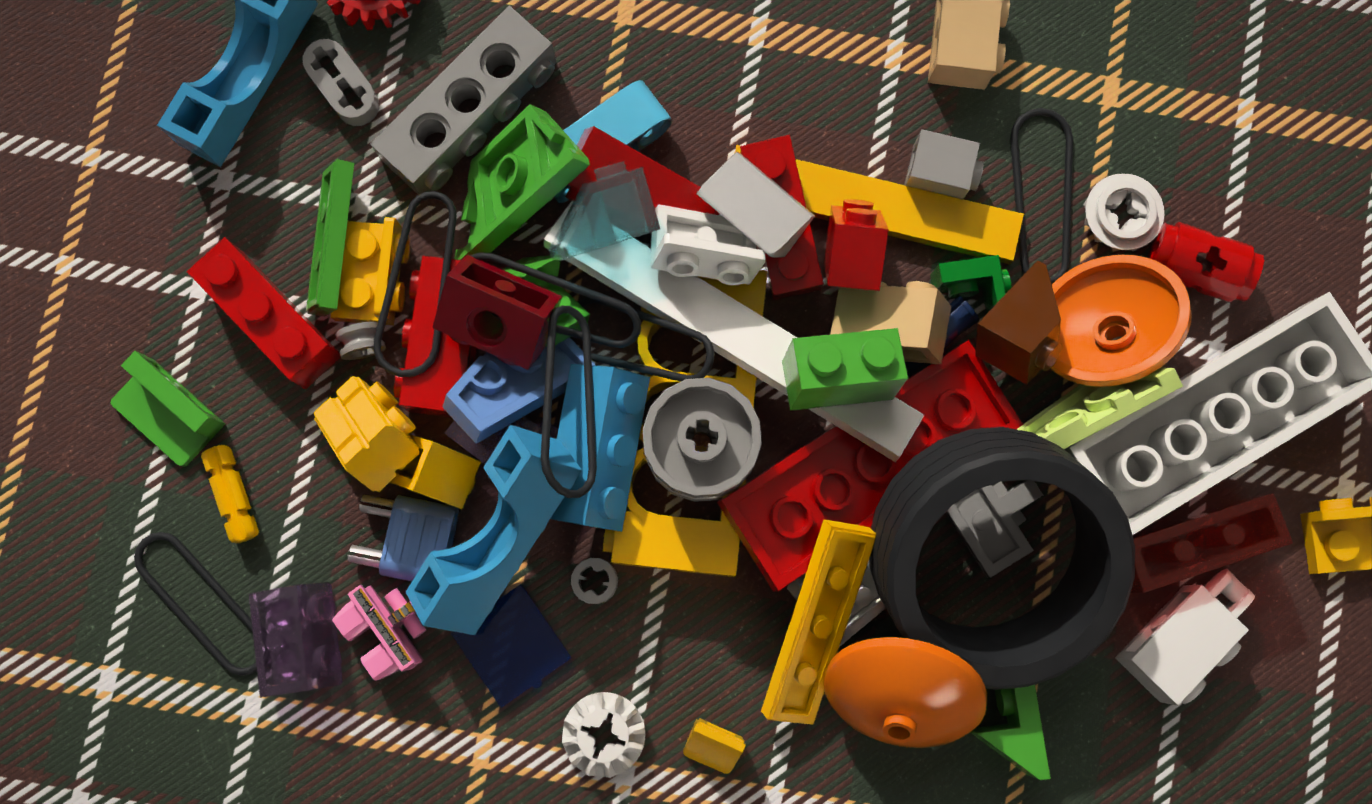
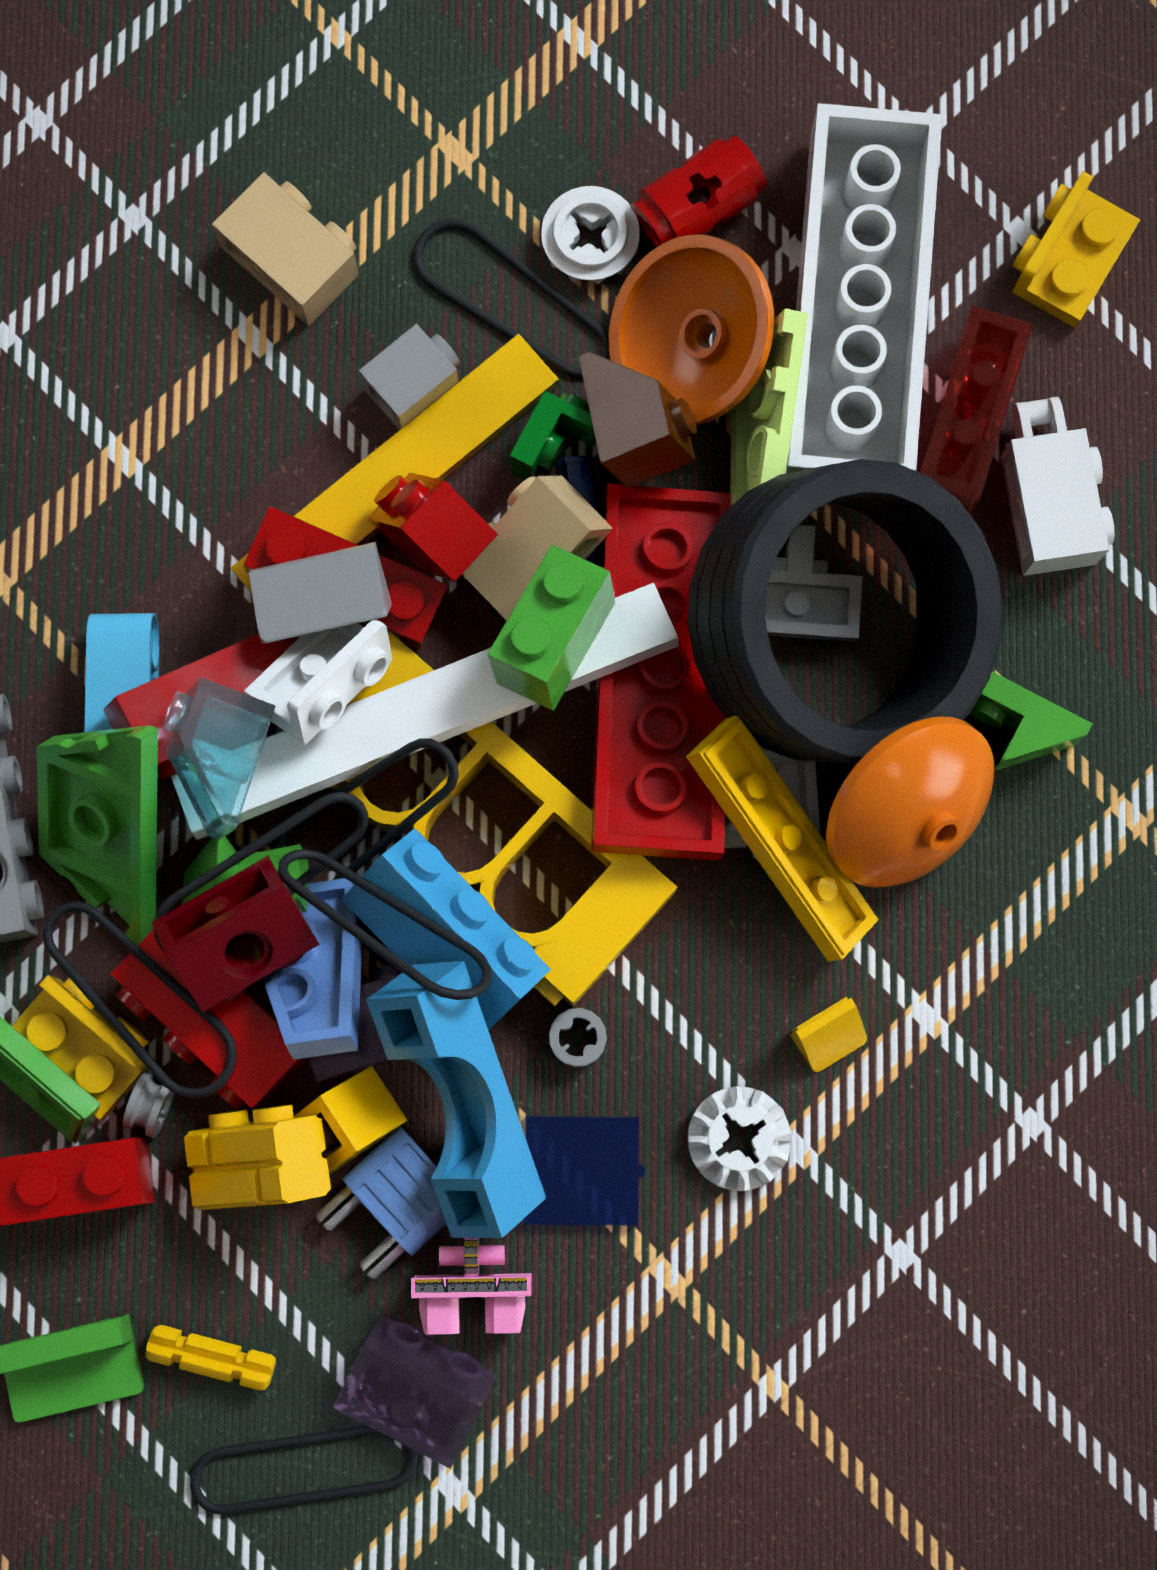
camera: 55 degrees left, 0 degrees up
light grey wheel [643,378,762,502] -> none

